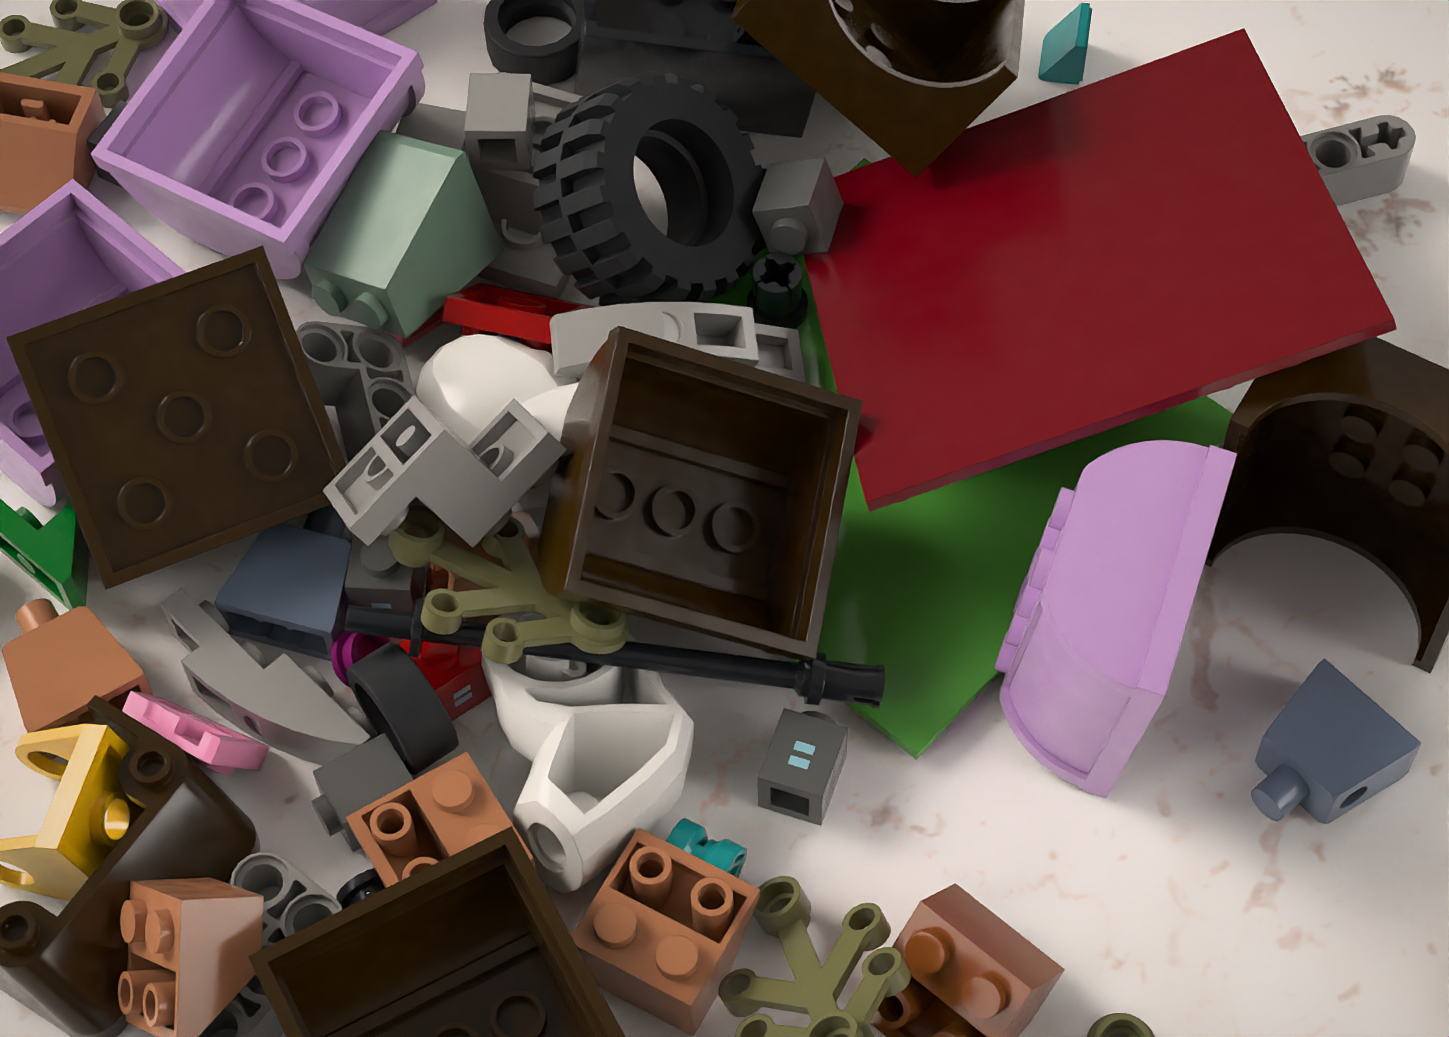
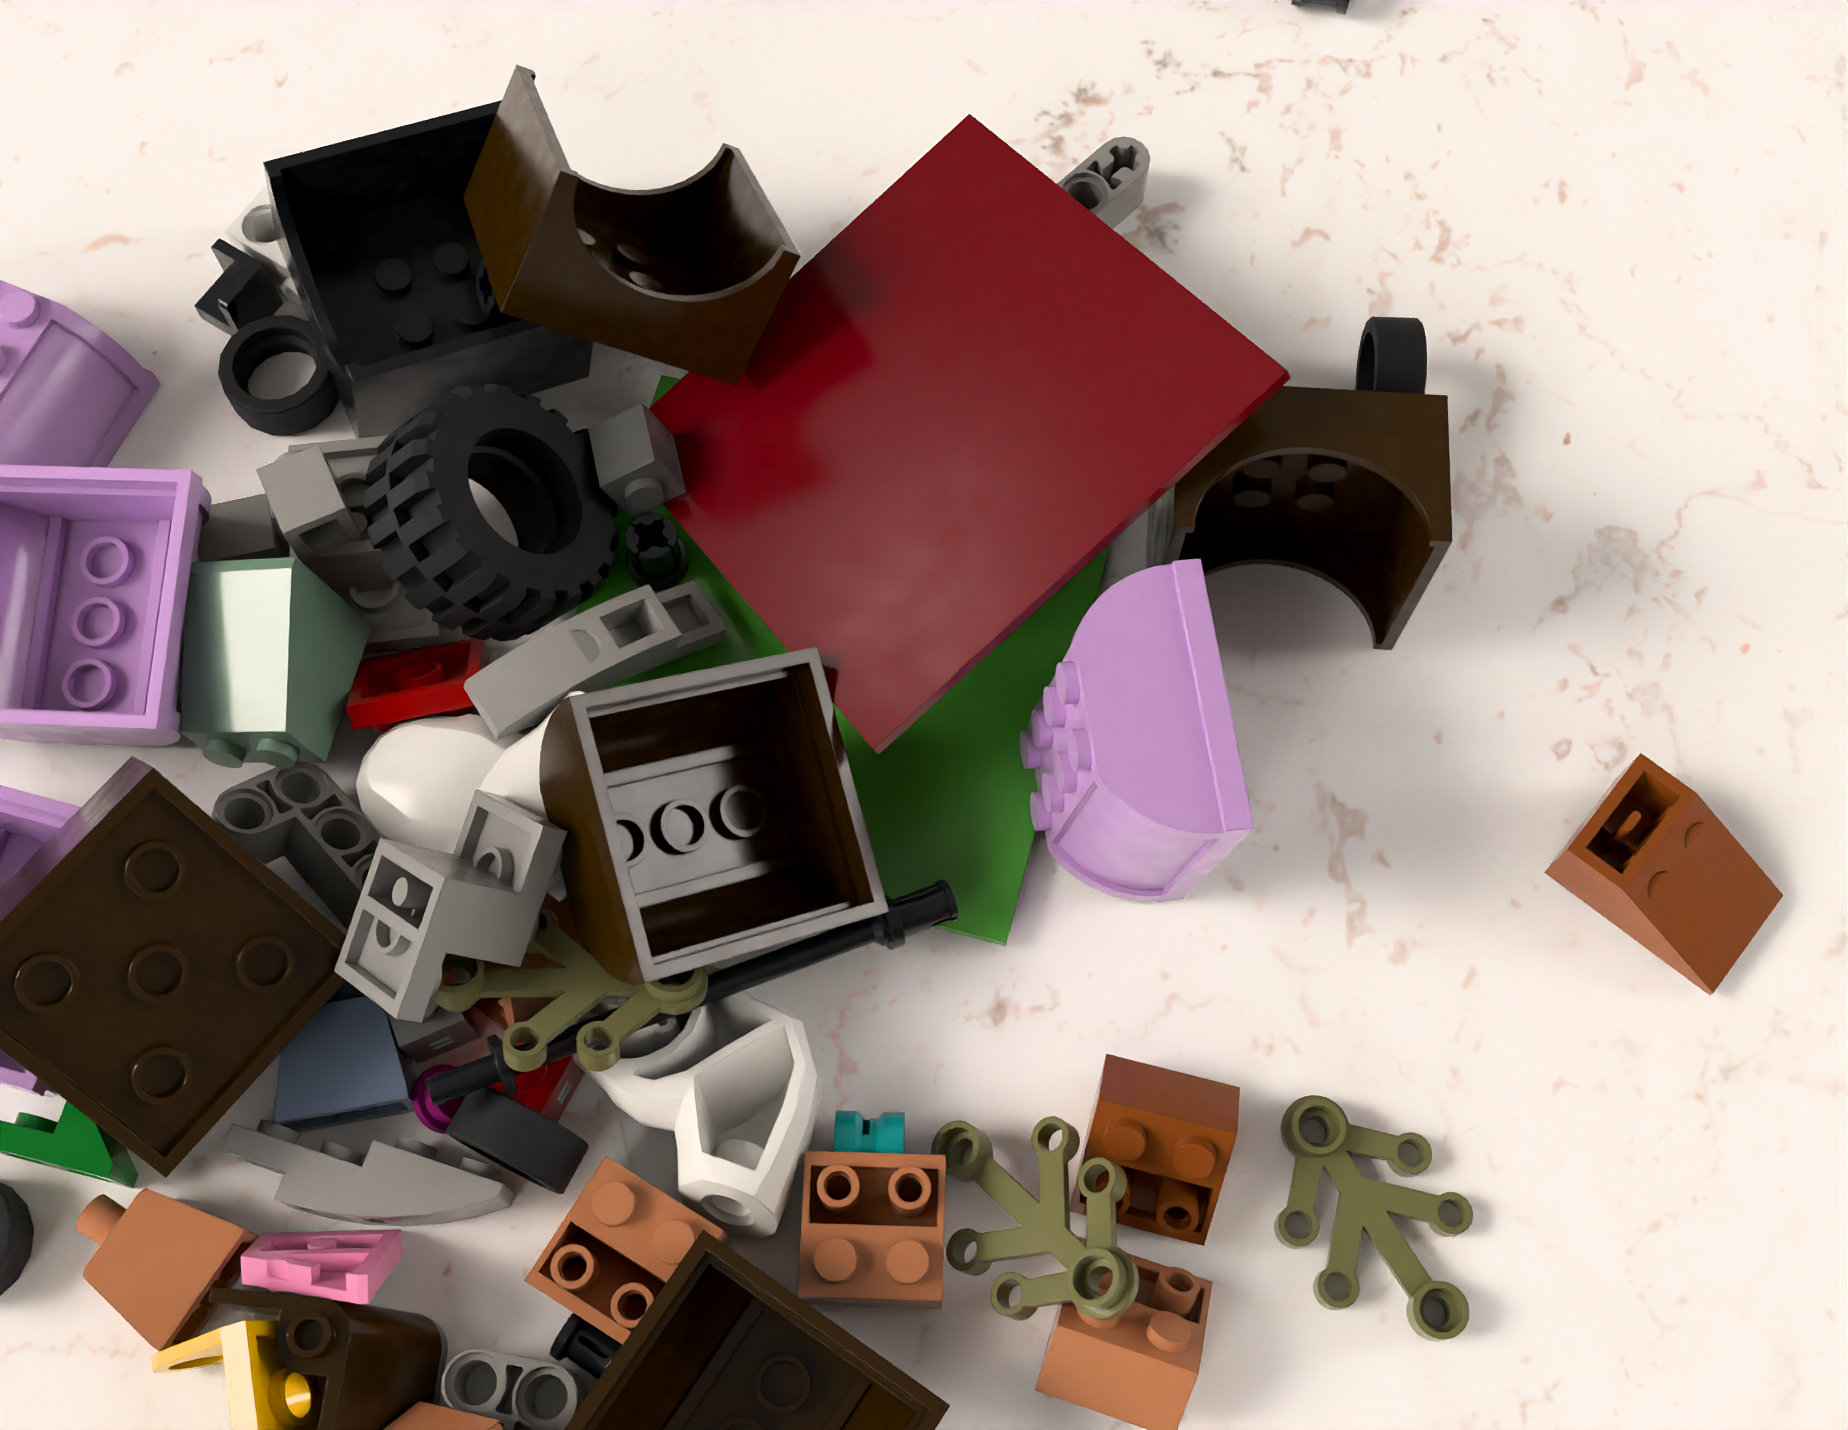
camera: 30 degrees left, 10 degrees up
dark grey brick [311,733,413,852] -> none
dark grey brick [757,708,848,826] -> none
teal slope [1038,3,1092,85] -> none
sand blue torso [1251,658,1422,824] -> none

